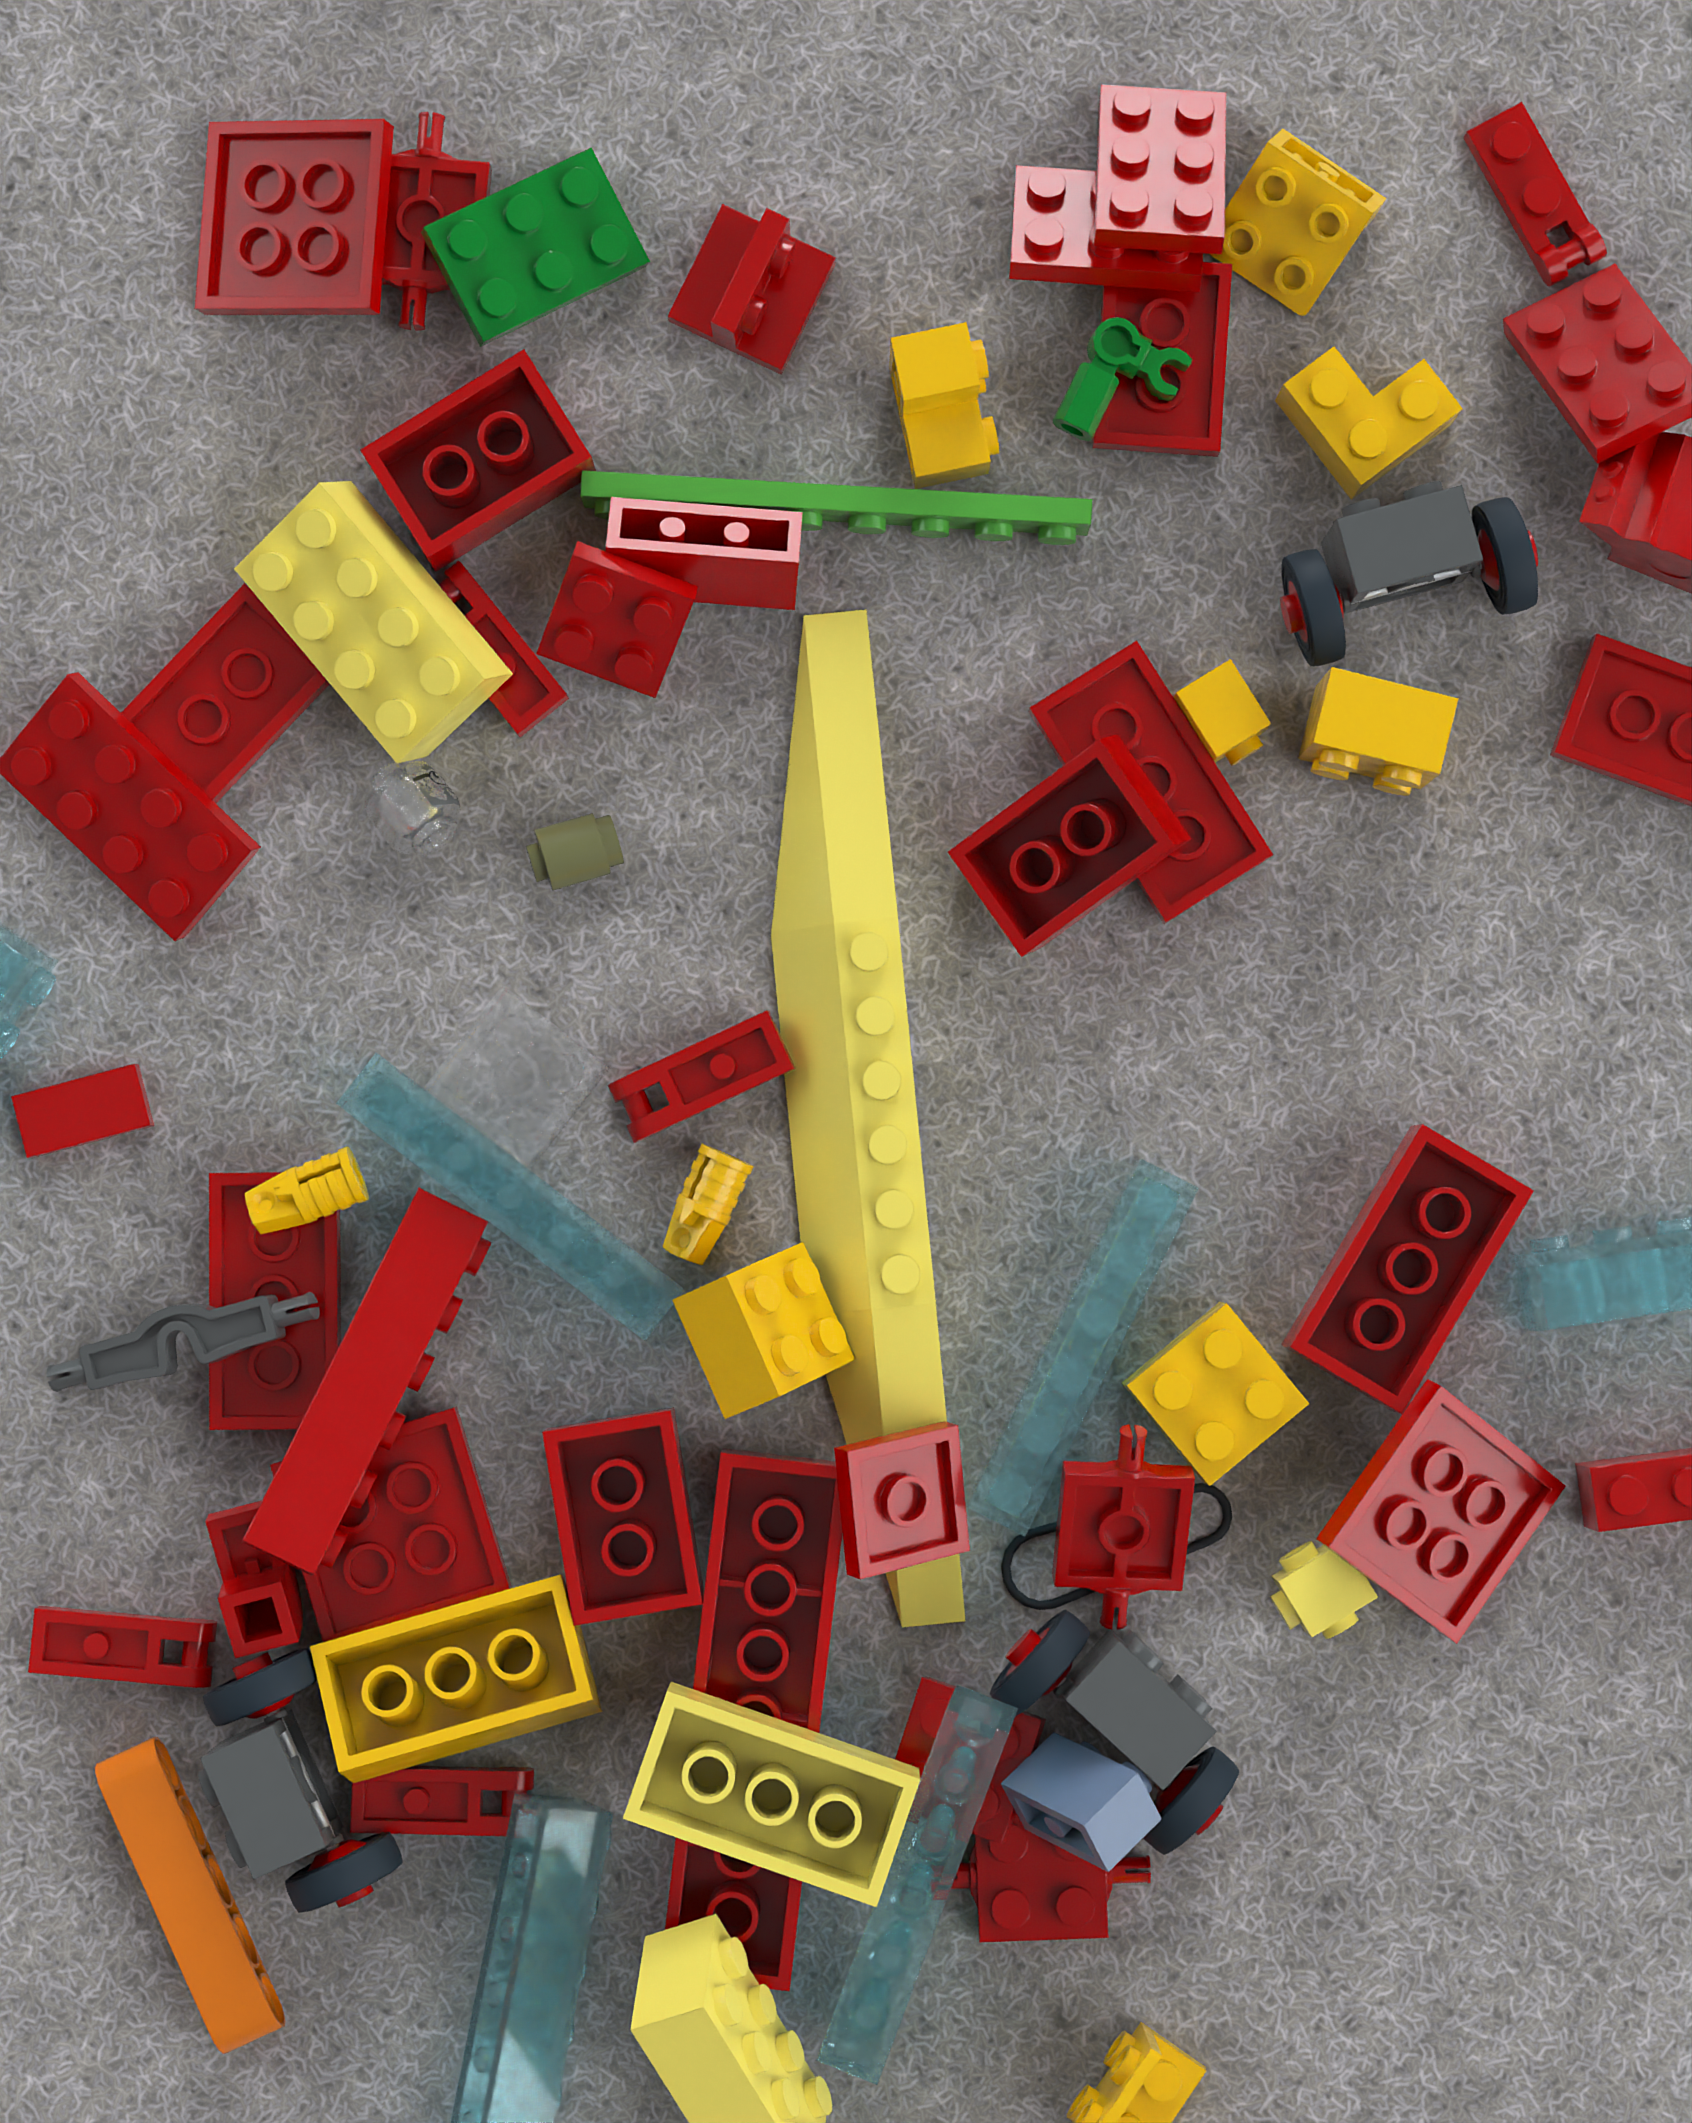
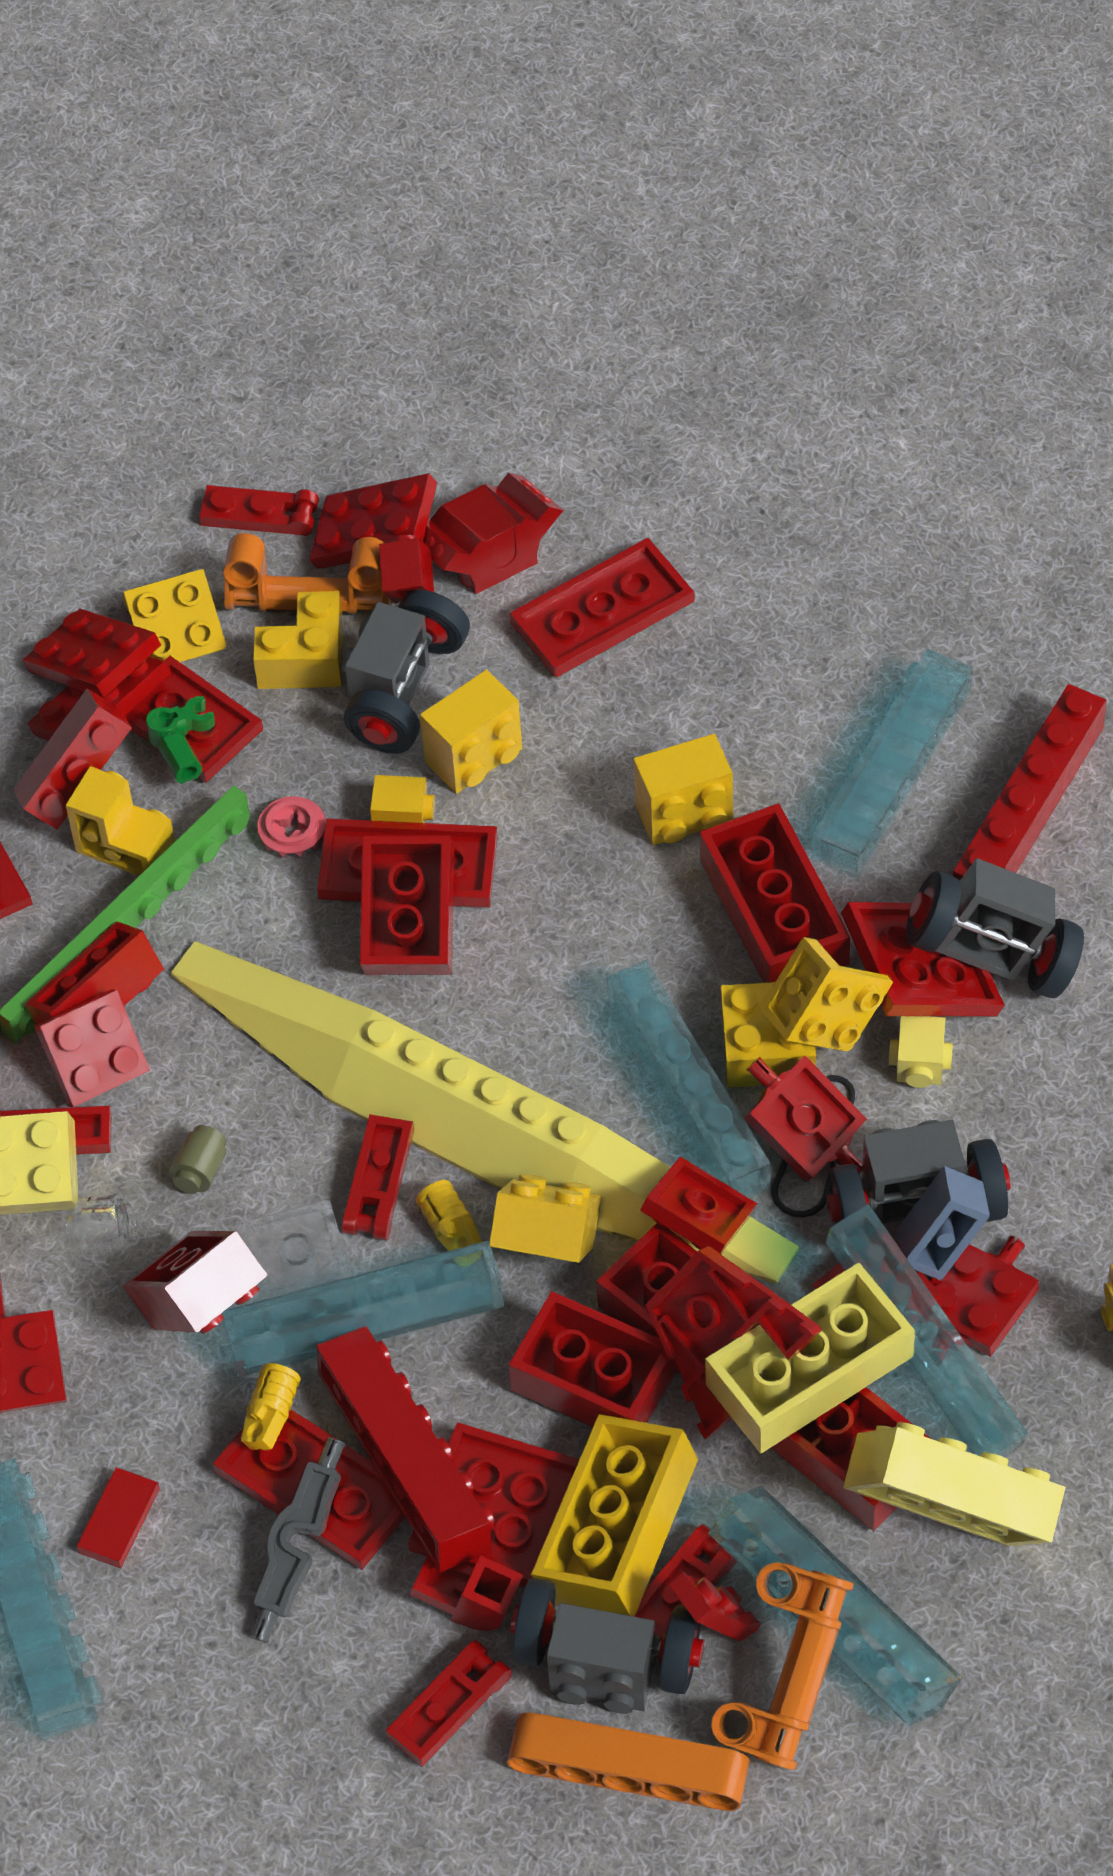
camera: 50 degrees left, 30 degrees down
none -> red brick [13,688,132,830]
none -> brick [122,1231,268,1334]
none -> orange piece [223,533,393,614]
none -> coral gear [257,796,326,858]
none -> red brick [379,535,434,603]
none -> yellow brick [634,733,733,845]
none -> red wing [645,1246,822,1440]
none -> red plate [669,1572,761,1641]
none -> orange piece [711,1562,854,1770]
none -> yellow bracket [759,937,893,1051]
none -> brick [906,858,1084,998]

